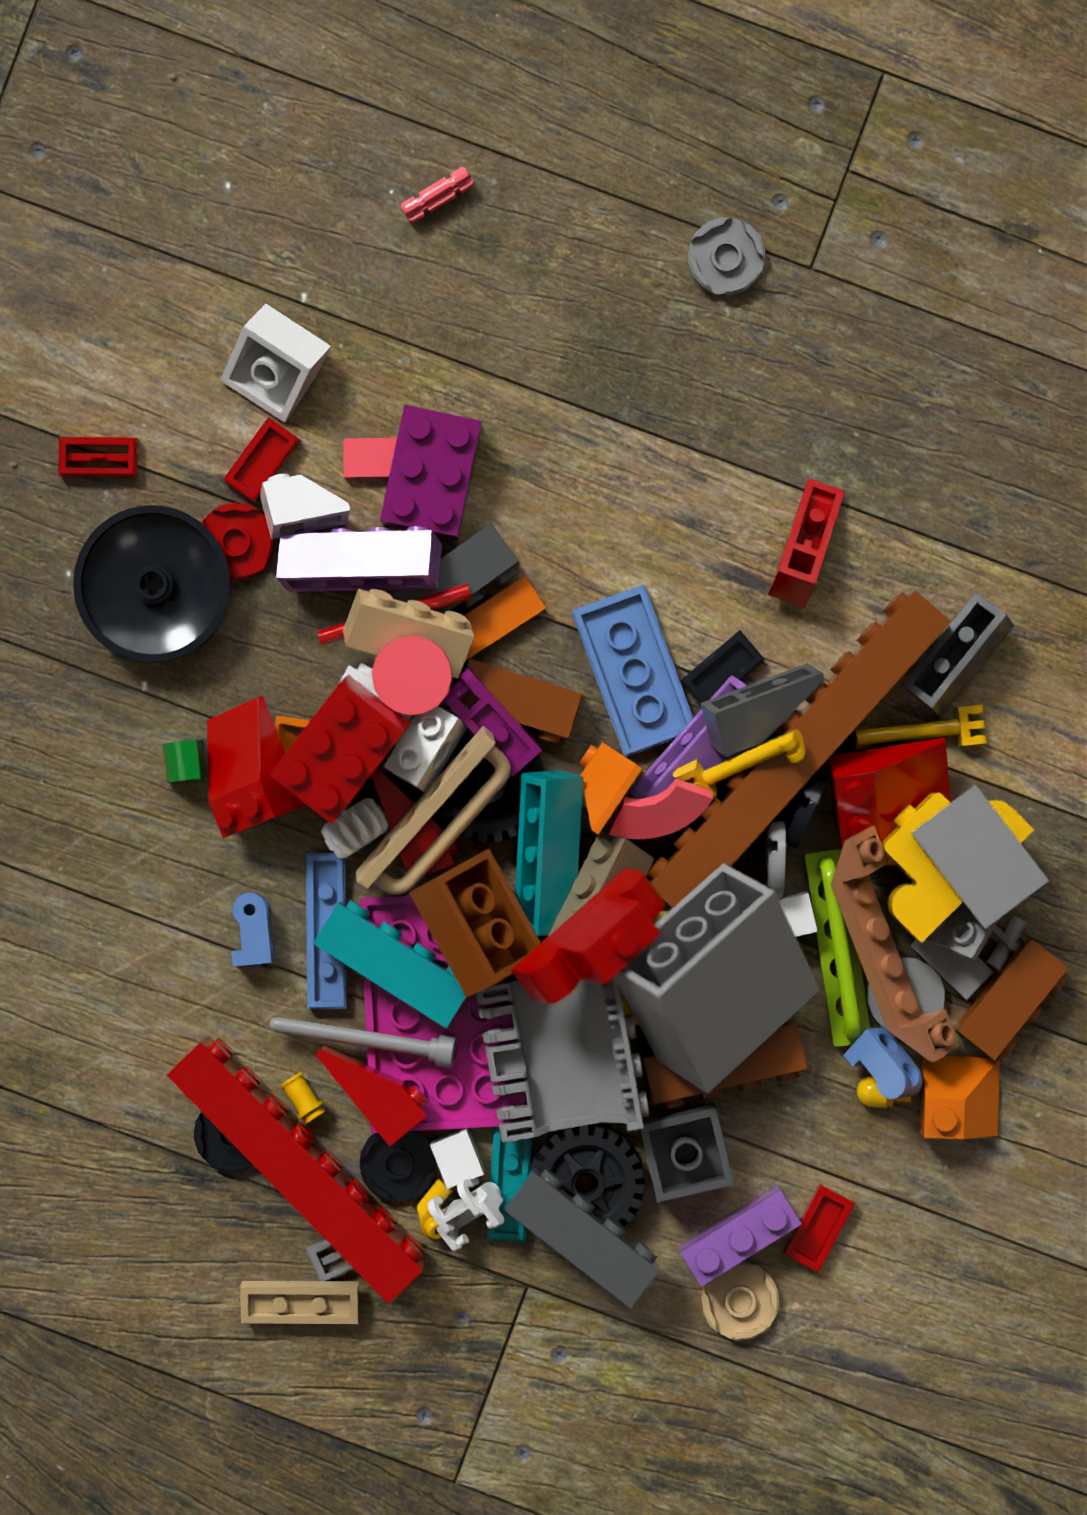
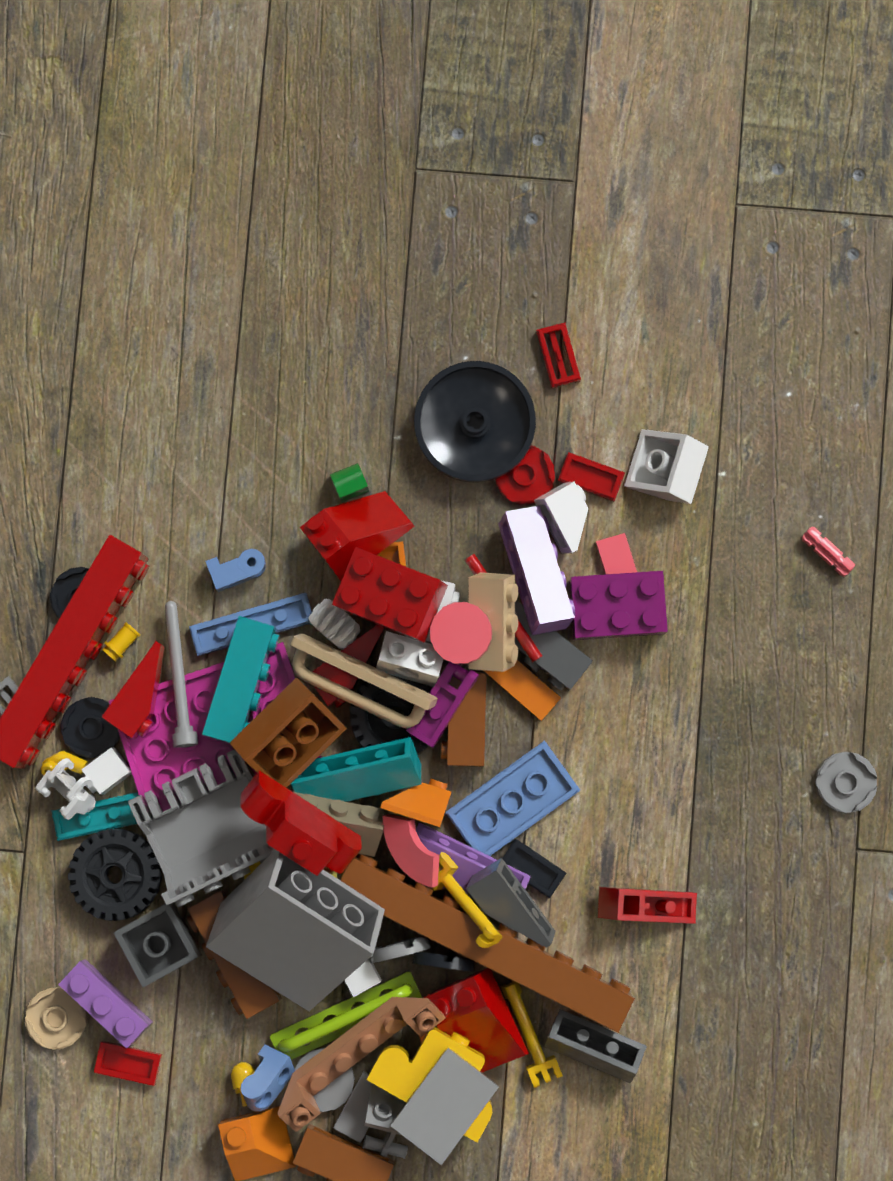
camera: 80 degrees right, 5 degrees down
dark grey brick [505,1167,660,1309] -> none

